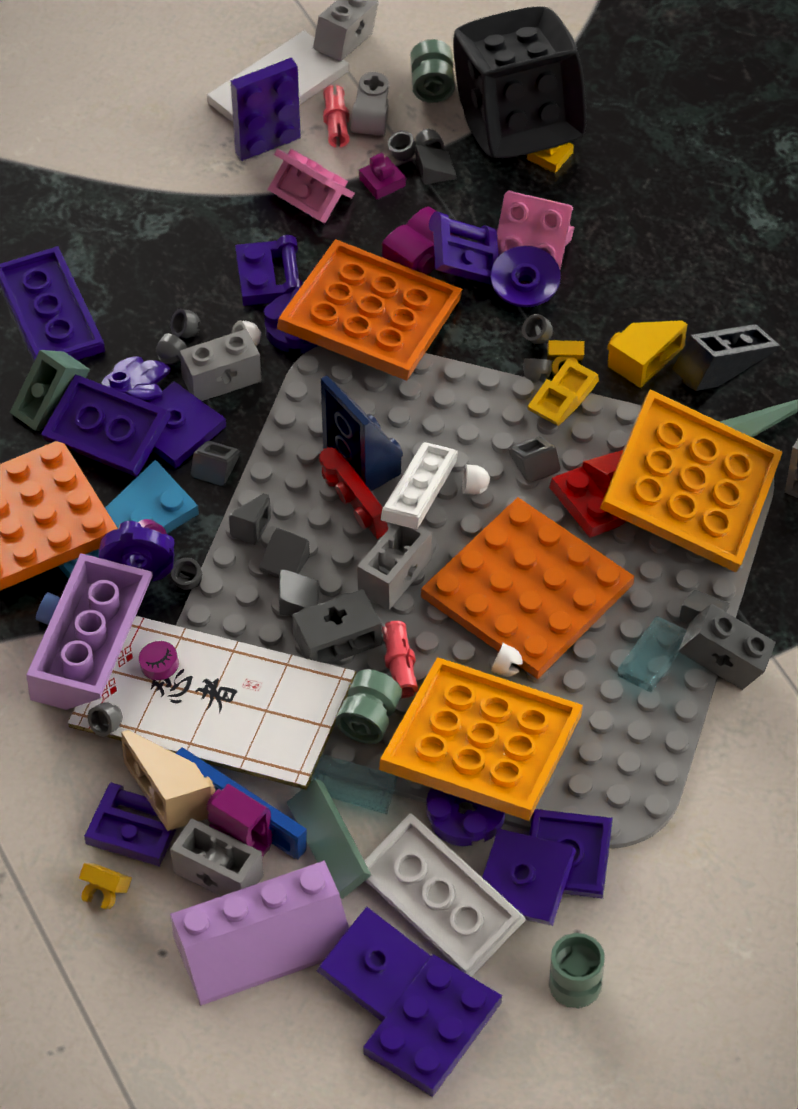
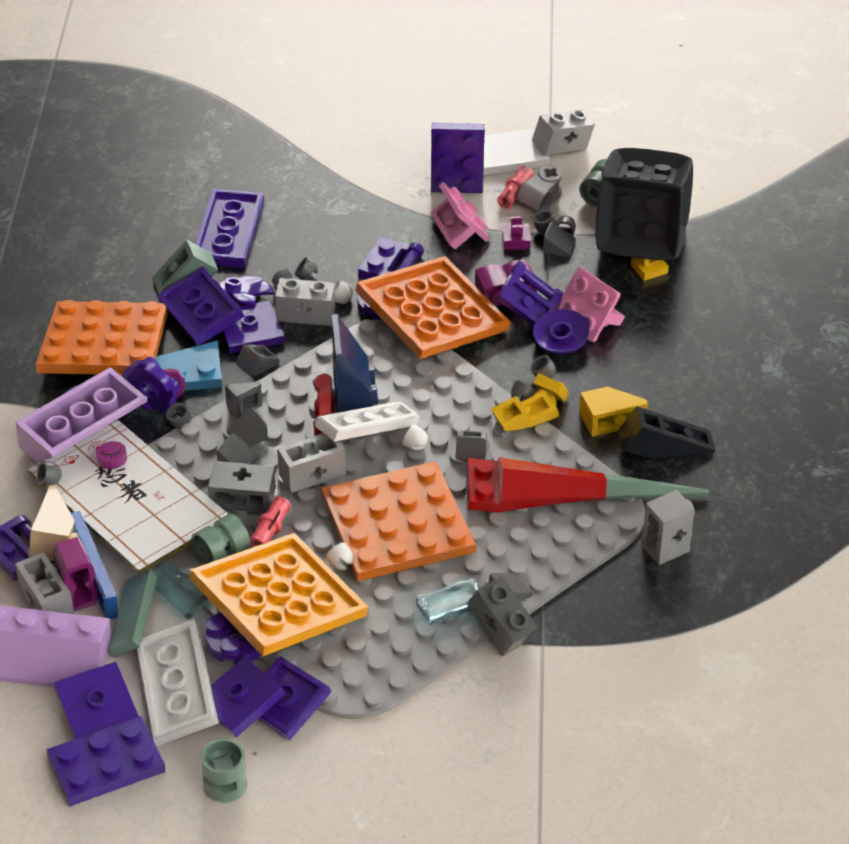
camera: 30 degrees right, 10 degrees down
light orange plate [600,389,783,572] -> none

